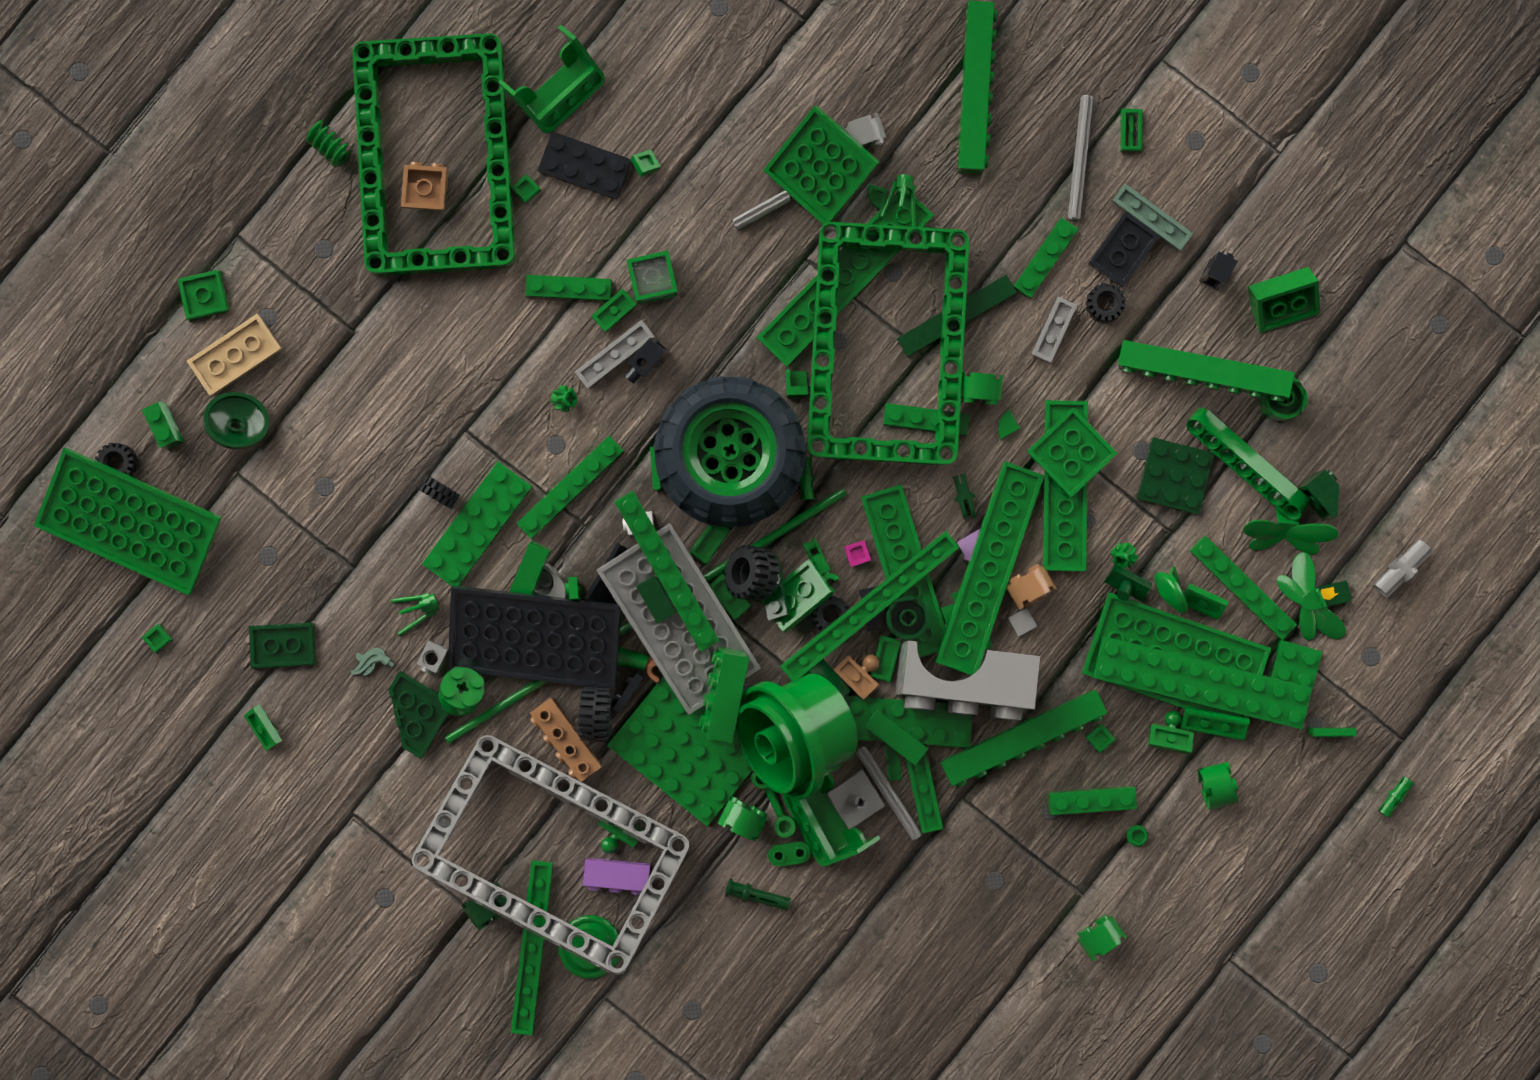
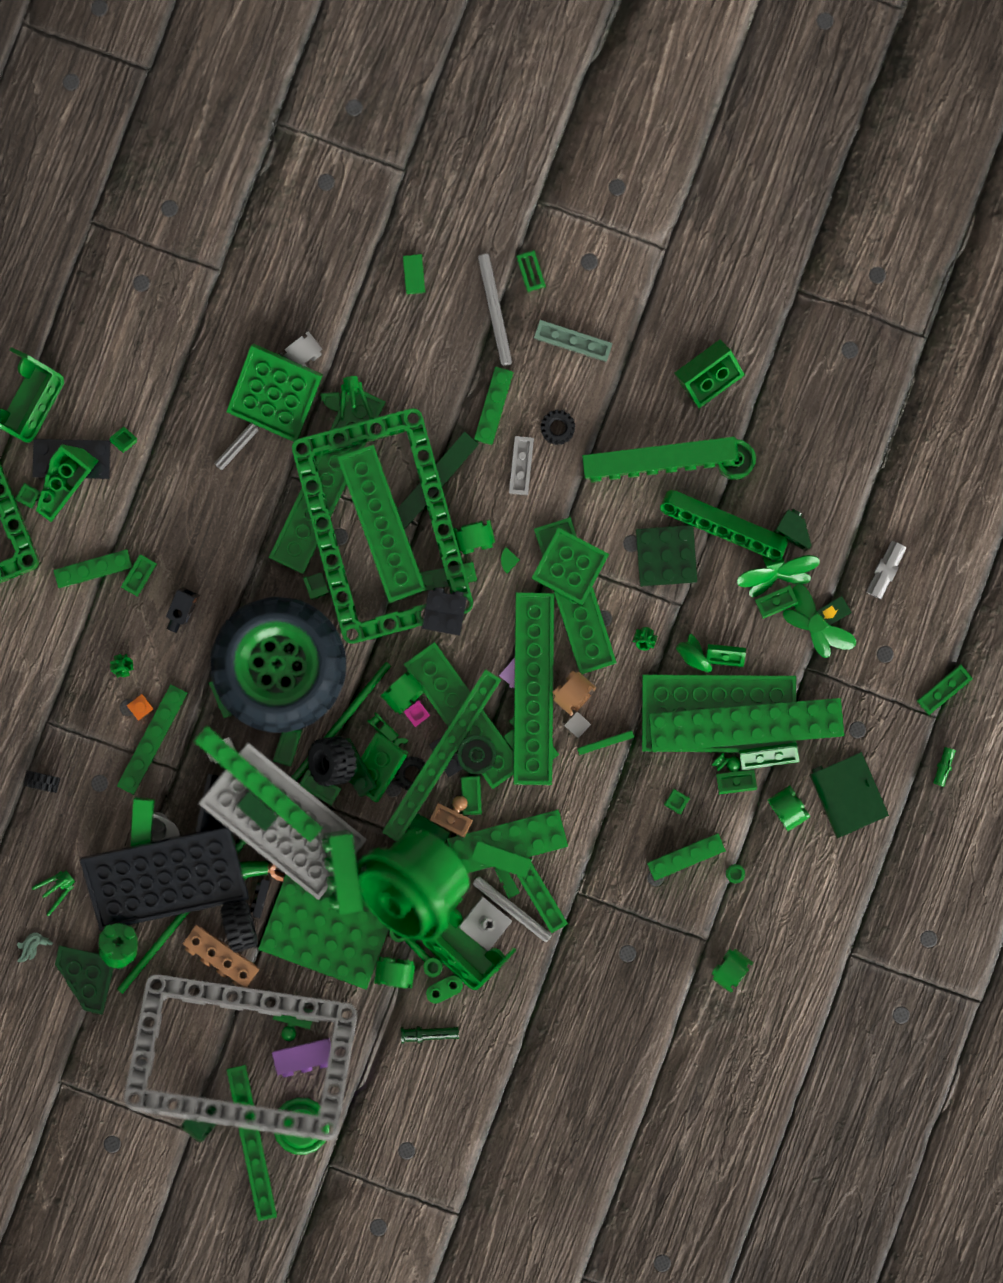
camera: 20 degrees left, 0 degrees up
light grey brick [417,641,448,675] -> none
green plate [422,461,533,586] -> none
green plate [565,577,583,601] -> none
light grey plate [575,320,655,389] -> none
piece [627,250,679,305] -> none
green pin [800,457,815,500] -> none
light grey piece [895,641,1040,720] -> none
green brick [939,689,1107,788] -> none
dark green arm [952,473,976,521] -> none
green brick [957,0,997,174] -> none
black plate [1088,211,1160,288] -> none
dark green tile [1104,564,1153,602] -> none
green plate [1189,536,1297,640] -> none
black brick [1199,251,1238,291] -> none
green plate [1270,640,1323,693] -> none
green tile [1308,727,1356,737] -> none
none -> green wedge [36,444,99,522]
none -> orange plate [127,694,154,721]
none -> green plate [337,444,426,603]
none -> green brick [380,670,425,715]
none -> green tile [403,254,425,295]
none -> black plate [422,587,467,636]
none -> green tile [577,730,634,755]
none -> green bush [711,753,730,771]
none -> green plate [755,586,798,619]
none -> dark green door [809,752,889,838]
none -> green tile [916,664,973,716]

